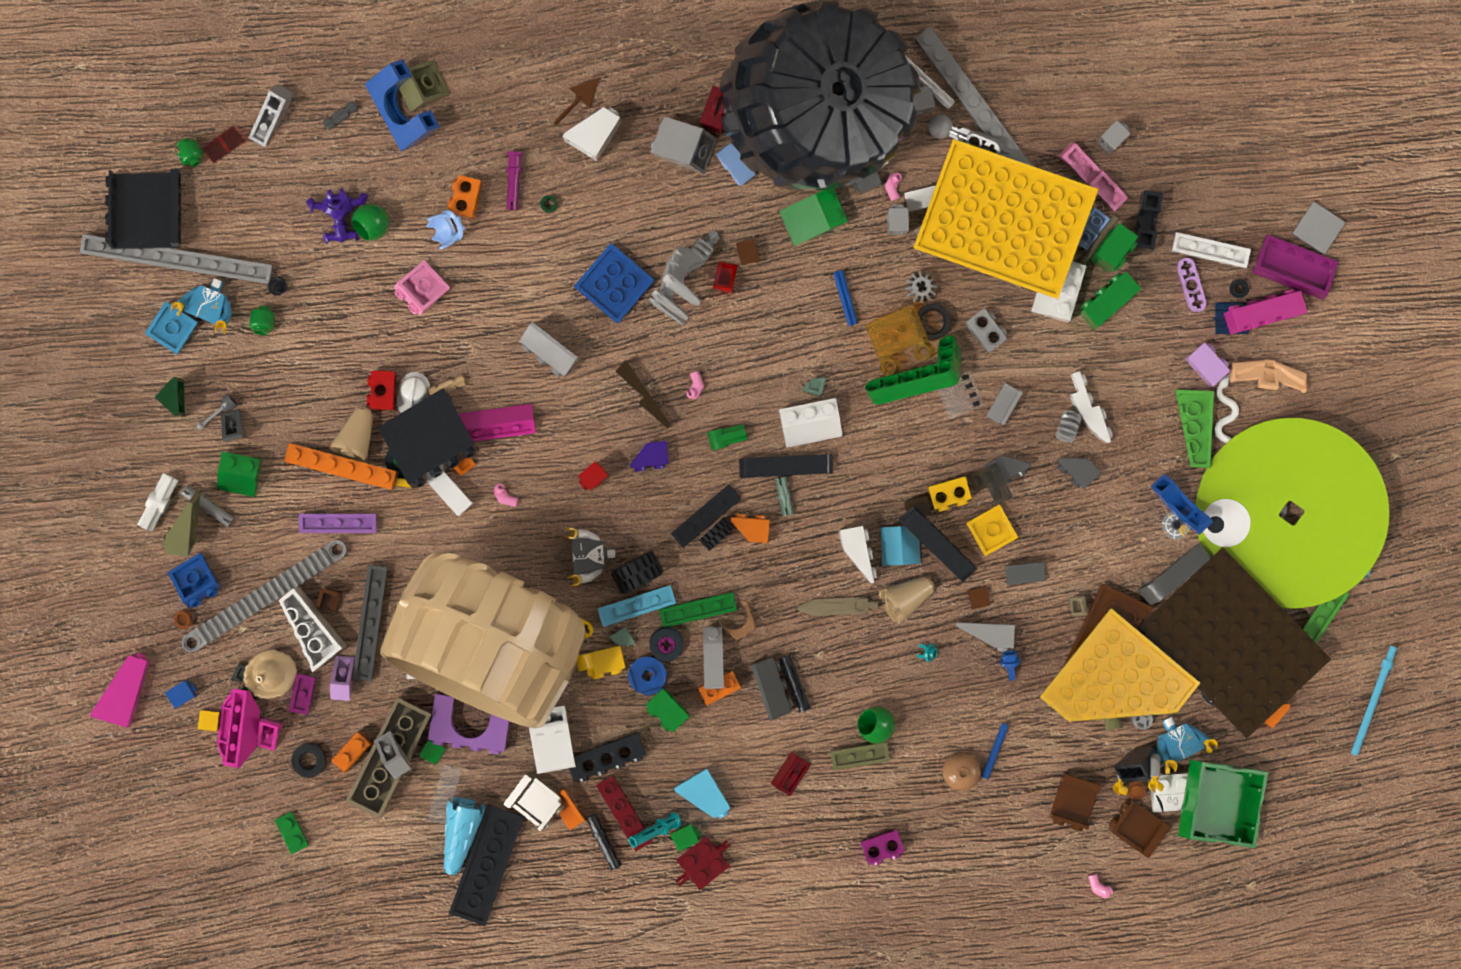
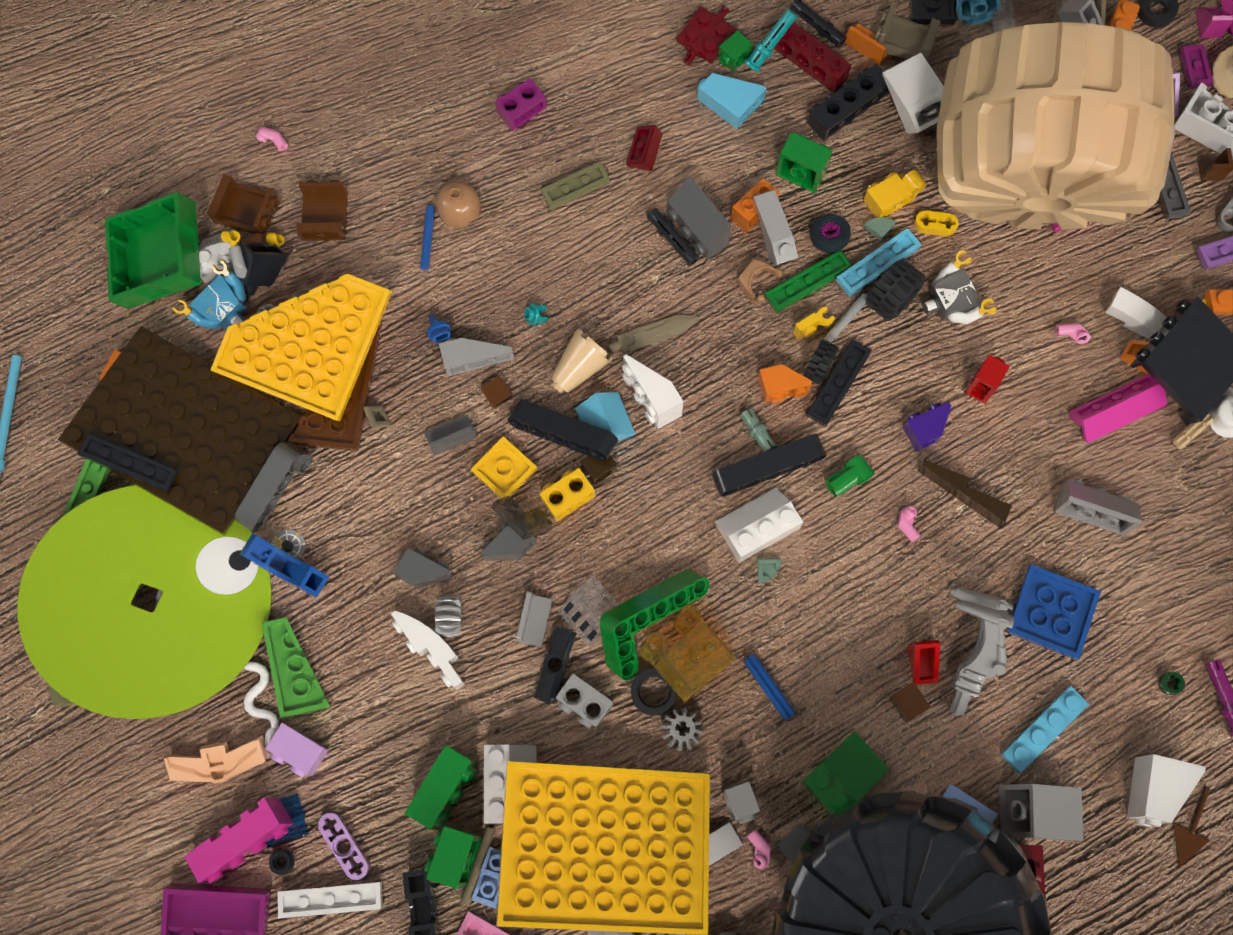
camera: 170 degrees right, 15 degrees down
blue plate [628,656,667,695] -> none
green helmet [857,706,896,744] -> none
none -> black tile [77,433,179,493]
none -> black piece [534,627,577,704]
none -> yellow plate [793,307,835,340]
none -> light grey bar [823,294,867,343]
none -> medium azure plate [1000,686,1089,773]

